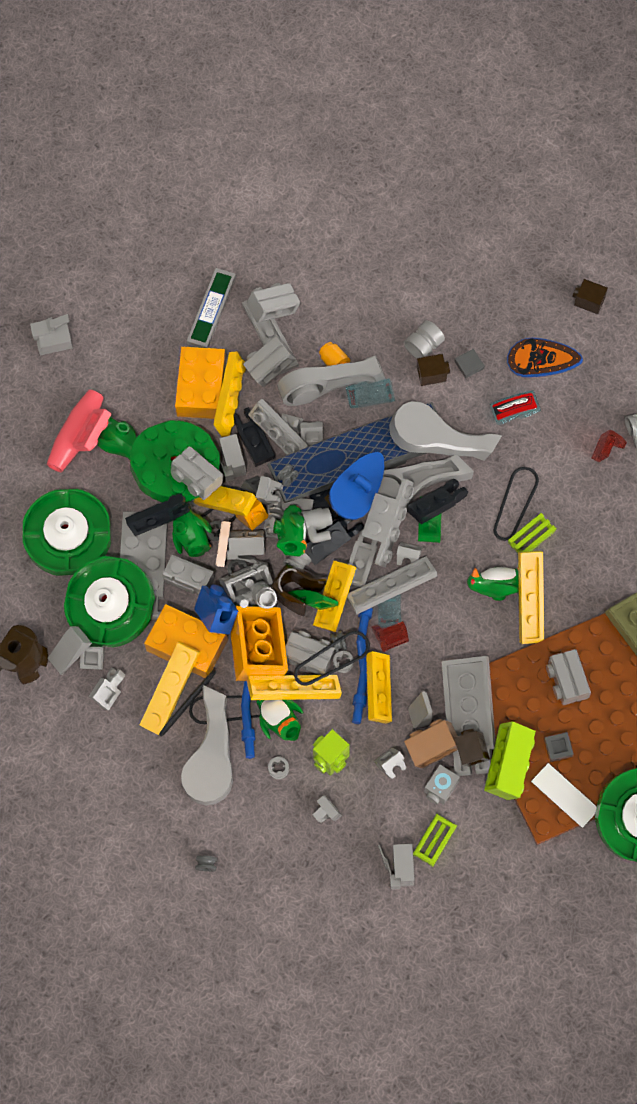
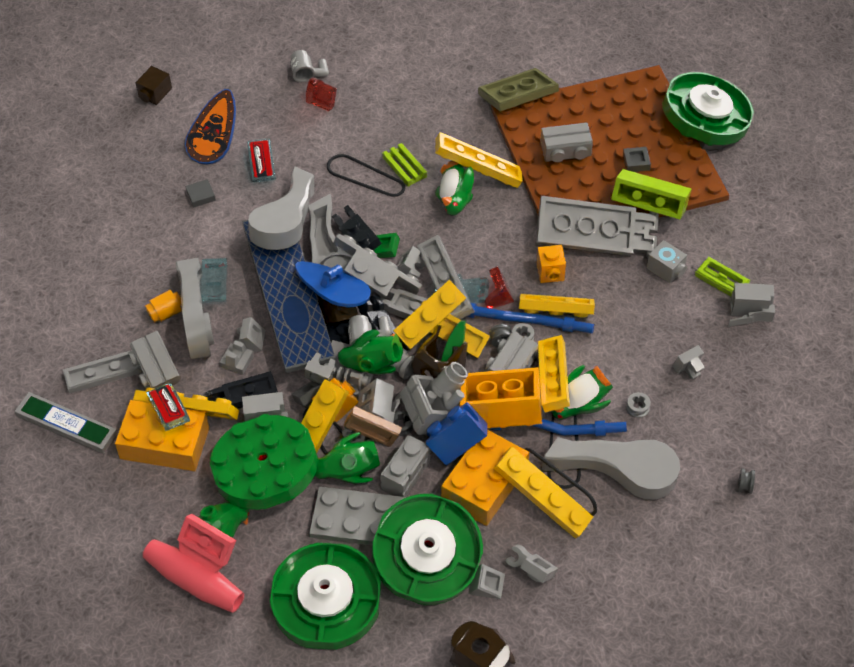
camera: 85 degrees left, 15 degrees down
light grey piece [30,314,73,356] -> none
light grey slope [48,626,92,675] -> none
black hinge [125,494,191,536] -> none
light grey brick [171,446,223,500] -> none
light grey brick [247,283,300,323] -> none
light grey tile [248,399,308,455] -> none
dark grey bush [277,464,299,487] -> none
black piece [294,631,370,686] -> none
lime brick [313,729,350,776] -> none
tile [374,747,406,779] -> none
light grey wheel [404,320,445,359] -> none
medium nougat brick [404,719,458,768] -> none
light grey slope [408,691,433,729] -> none
dark brown brick [417,354,450,386] -> none
dark brown brick [455,729,490,767] -> none
white sticker [531,763,597,828] -> none
none -> slope [146,382,190,431]
none -> yellow plate [393,280,466,350]
none -> light orange brick [537,245,566,283]

